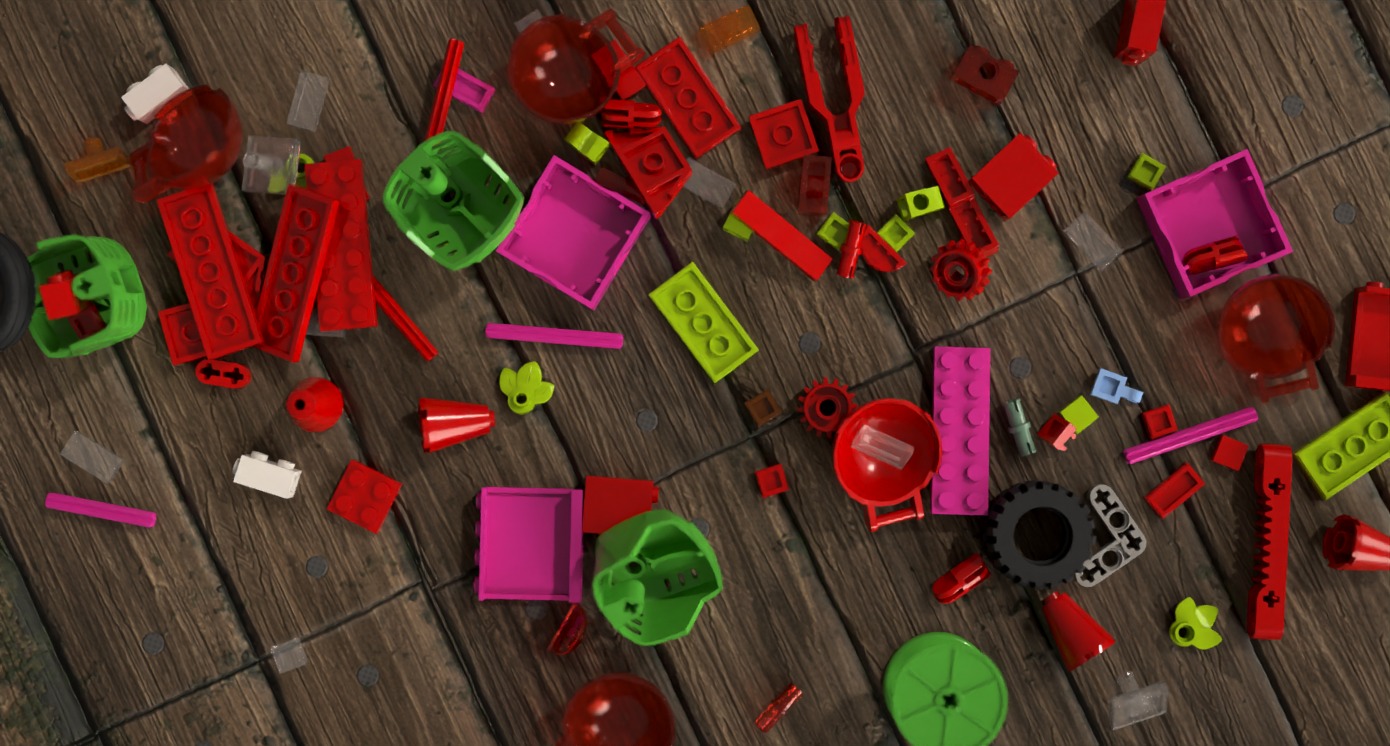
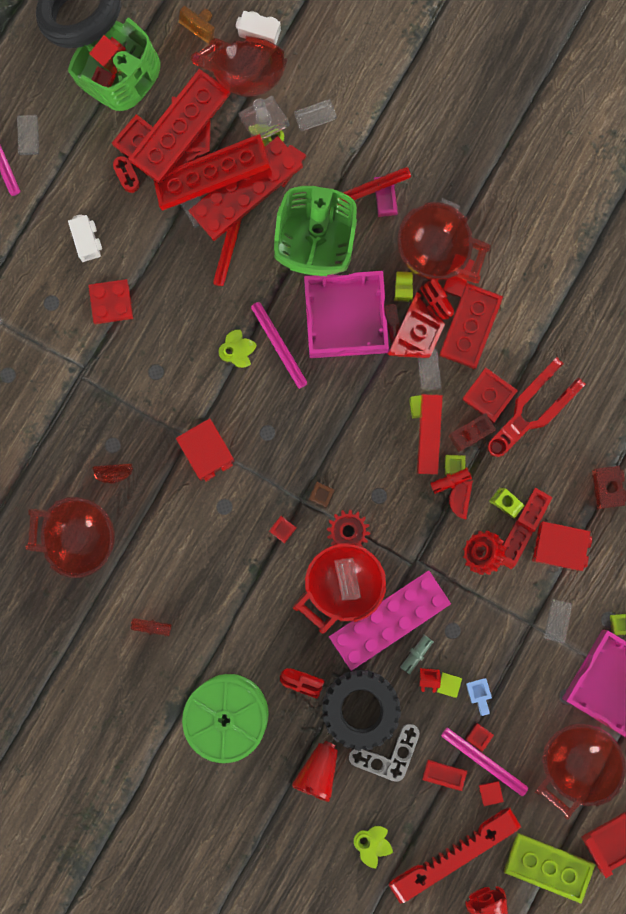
camera: 60 degrees right, 5 degrees down
red cone [287,377,344,432] -> none
red cone [418,397,495,454] -> none
dark pink panel [474,487,584,603] -> none
bright green piece [593,509,723,646] -> none
lime tile [648,262,759,383] -> none
clear orange tile [699,4,761,55] -> none
lime tile [877,214,915,252] -> none
clear tile [1109,672,1169,730] -> none
red arm [1183,235,1248,274] -> none

